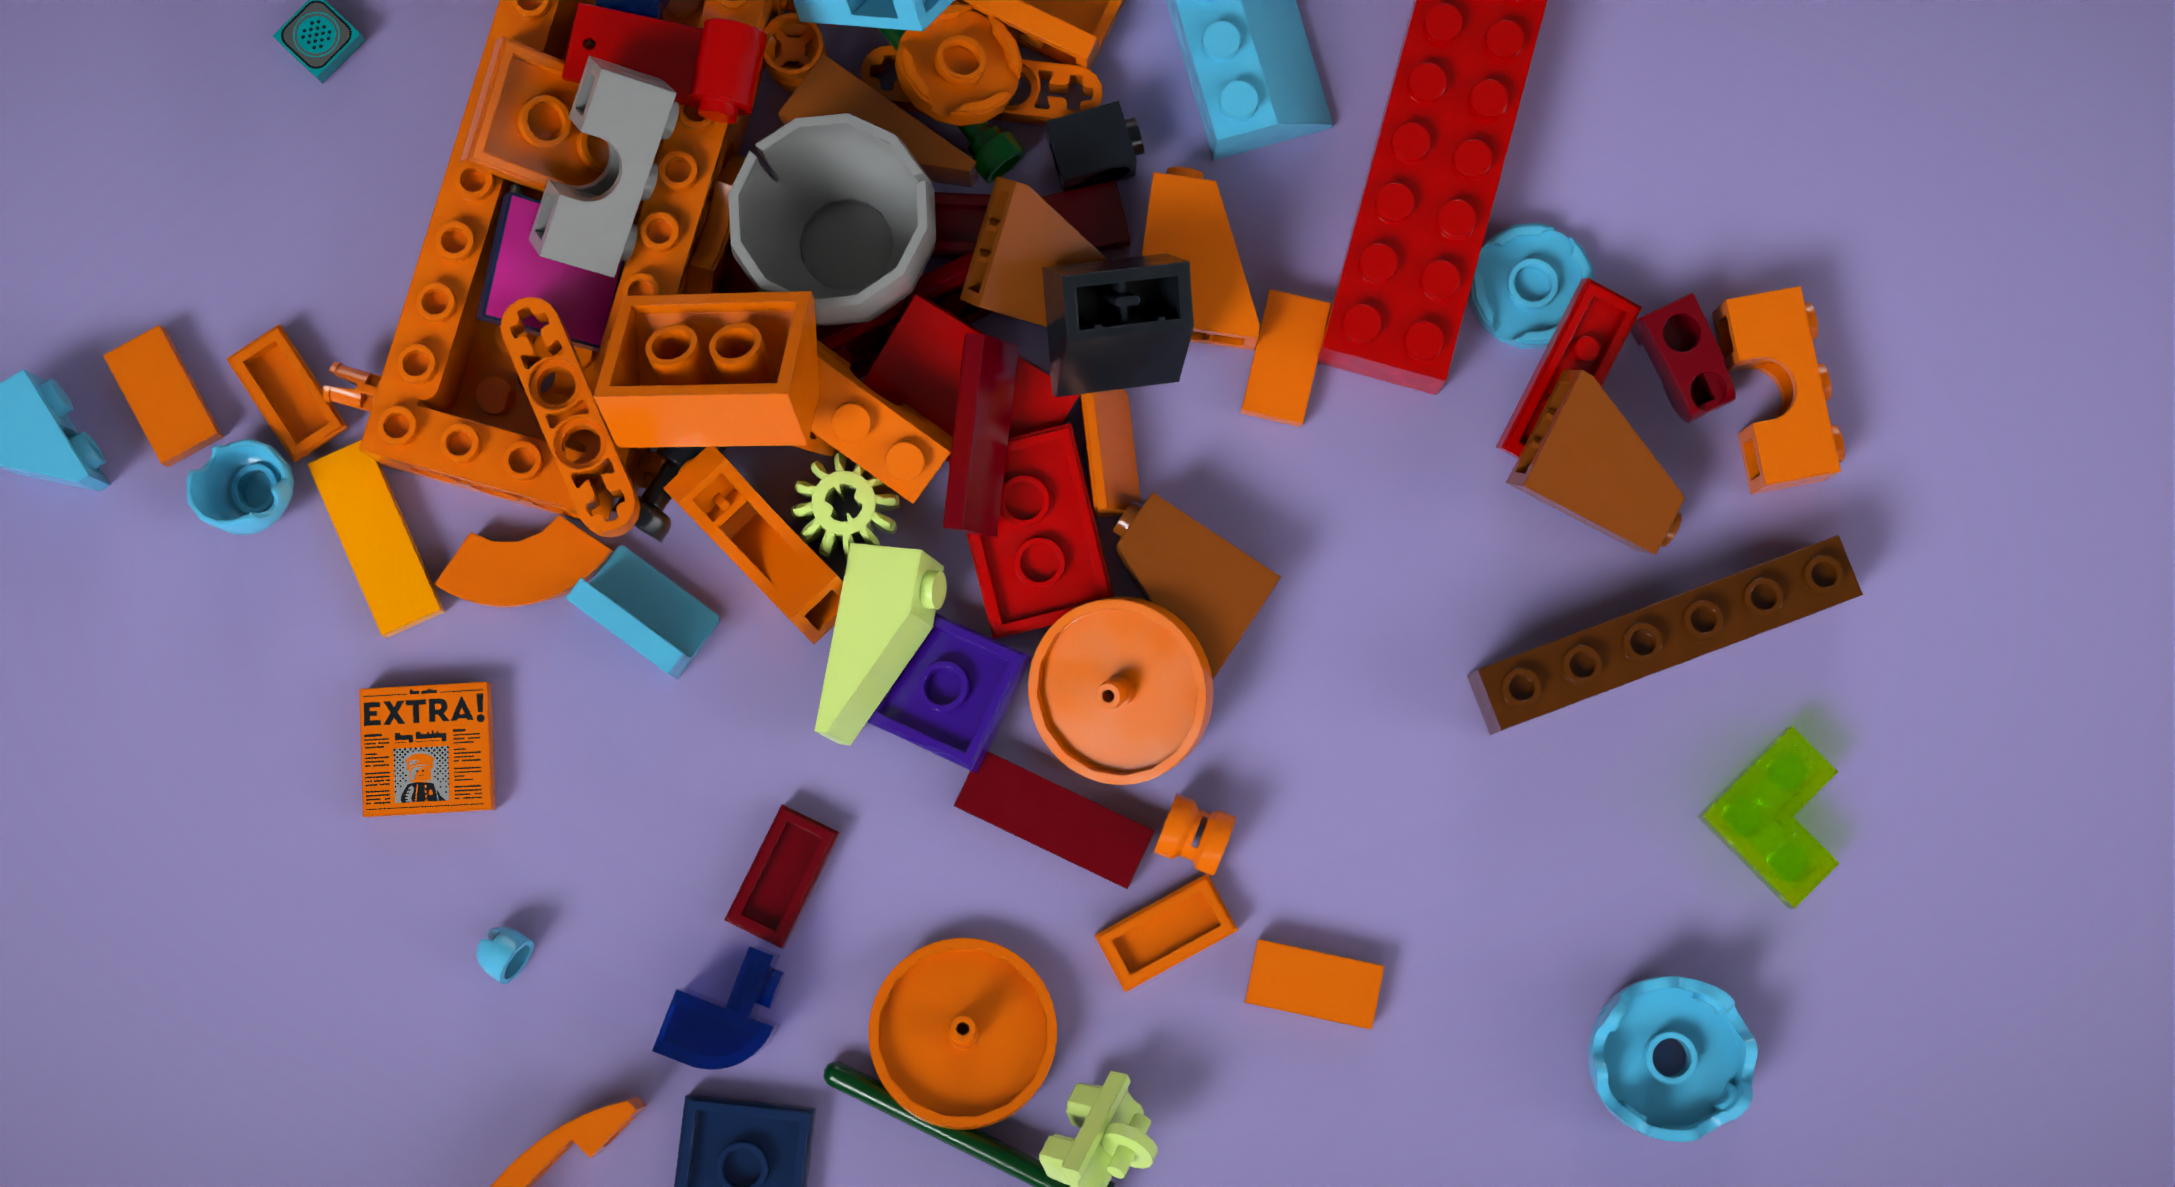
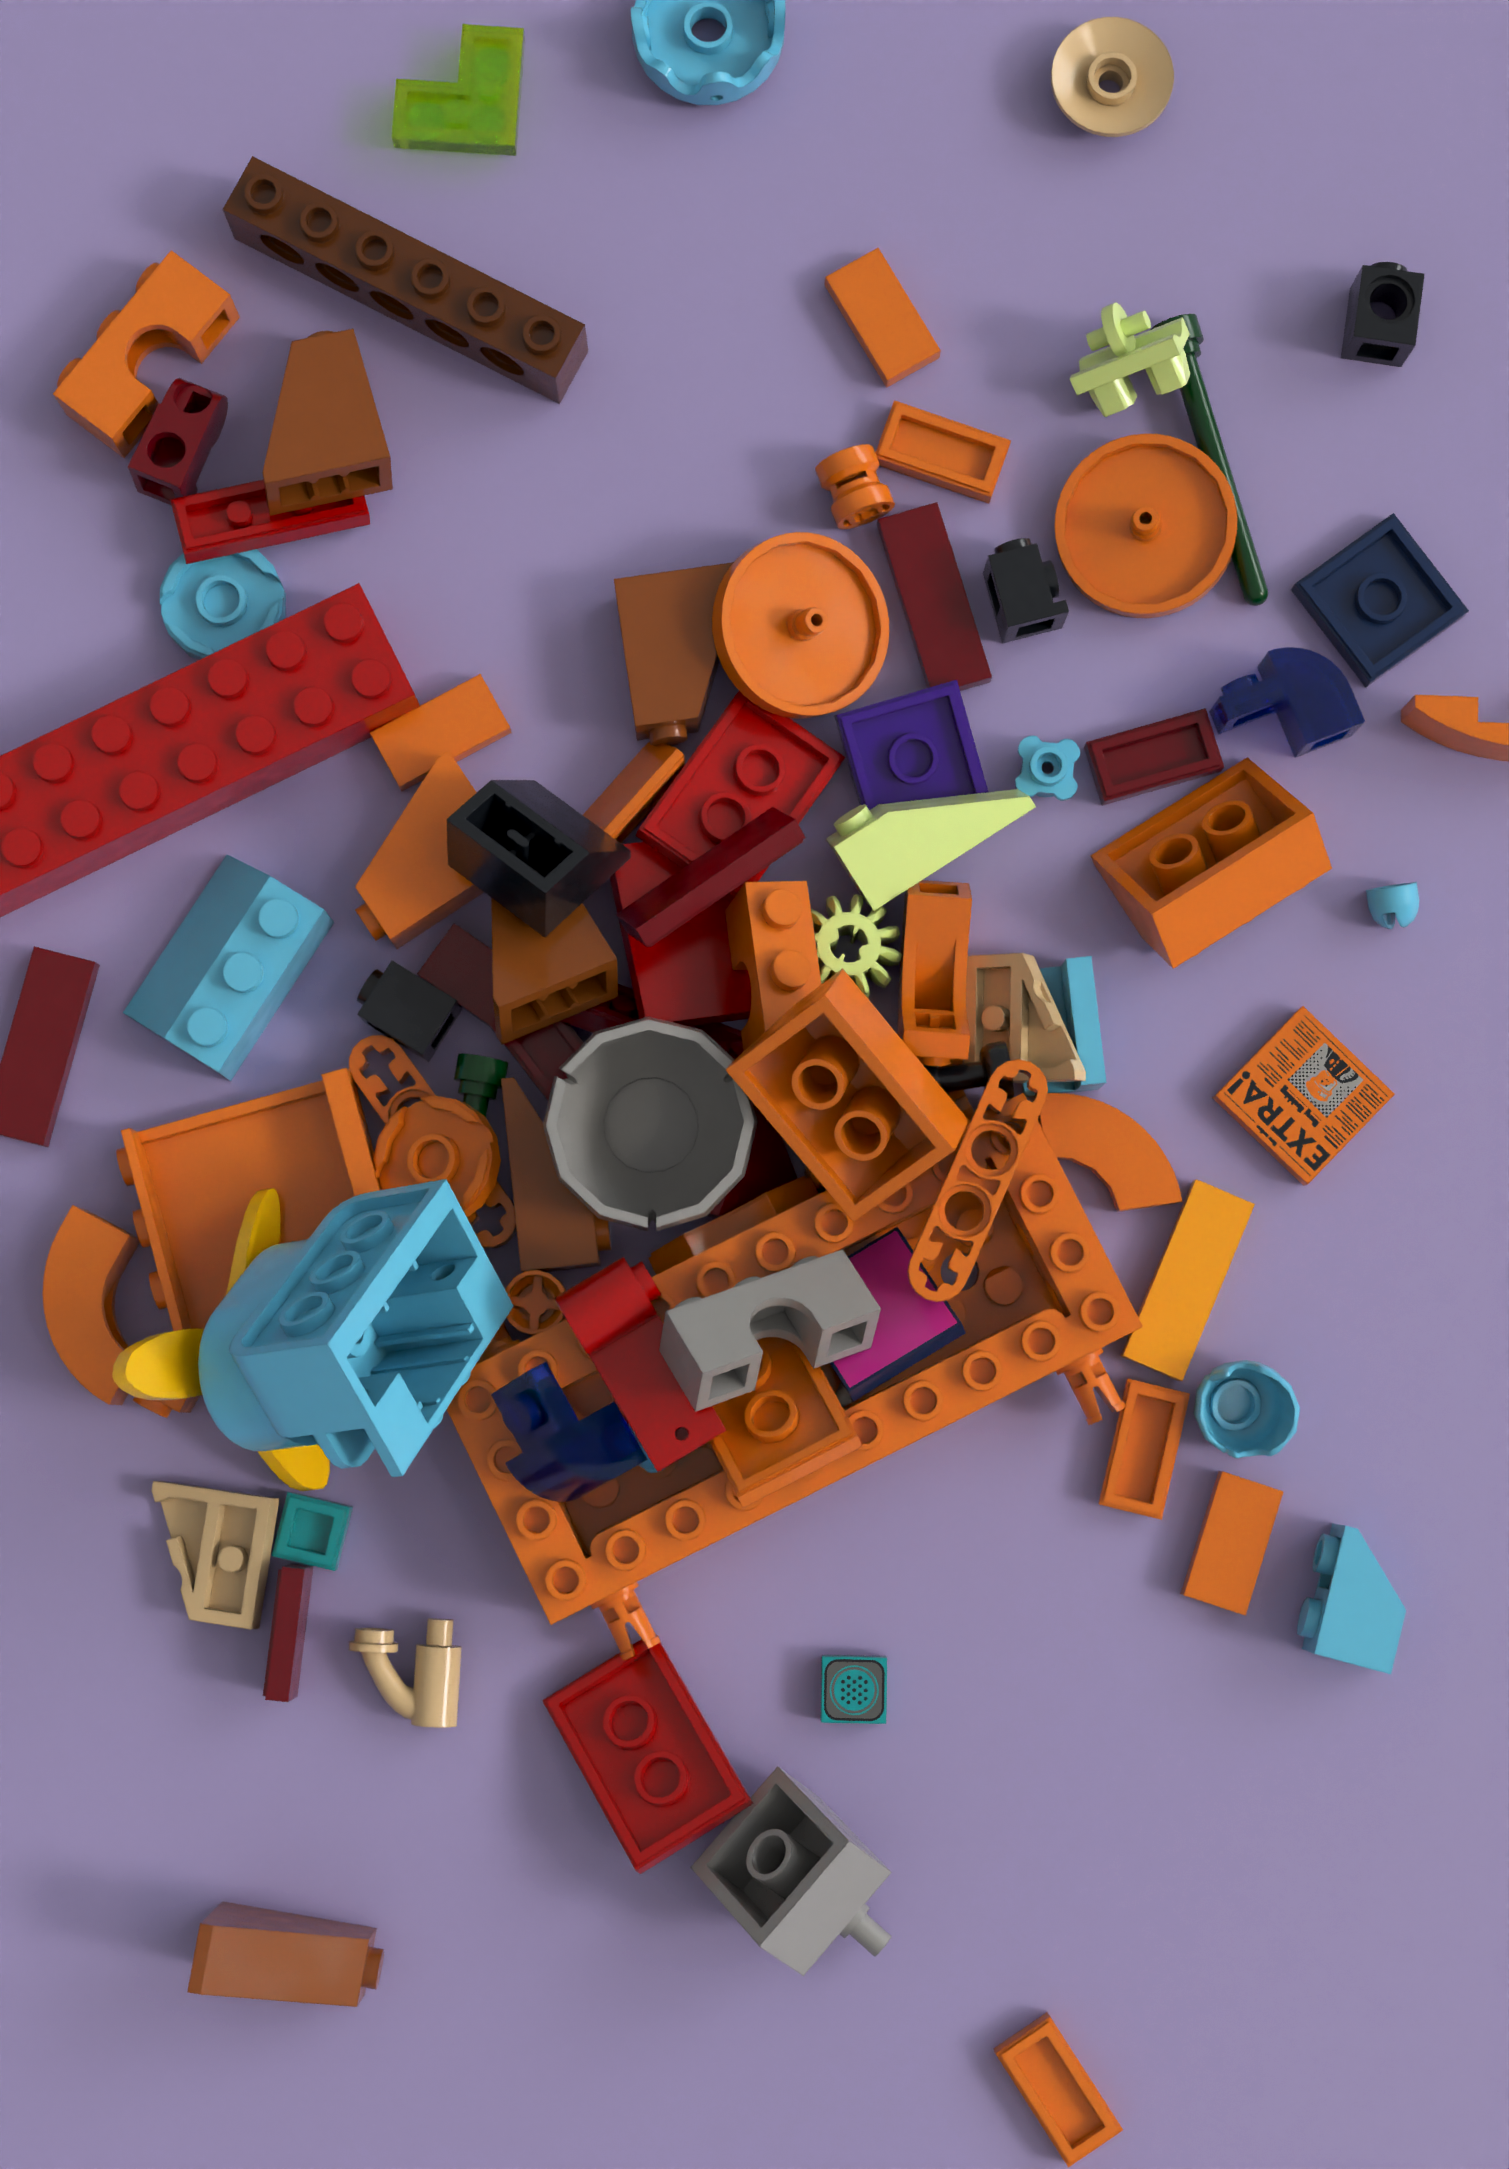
camera: 135 degrees left, 0 degrees up
none -> tan wing [964,953,1086,1083]
none -> black brick [983,538,1069,644]
none -> medium azure plate [1015,736,1080,801]
none -> orange slope [1090,757,1332,969]

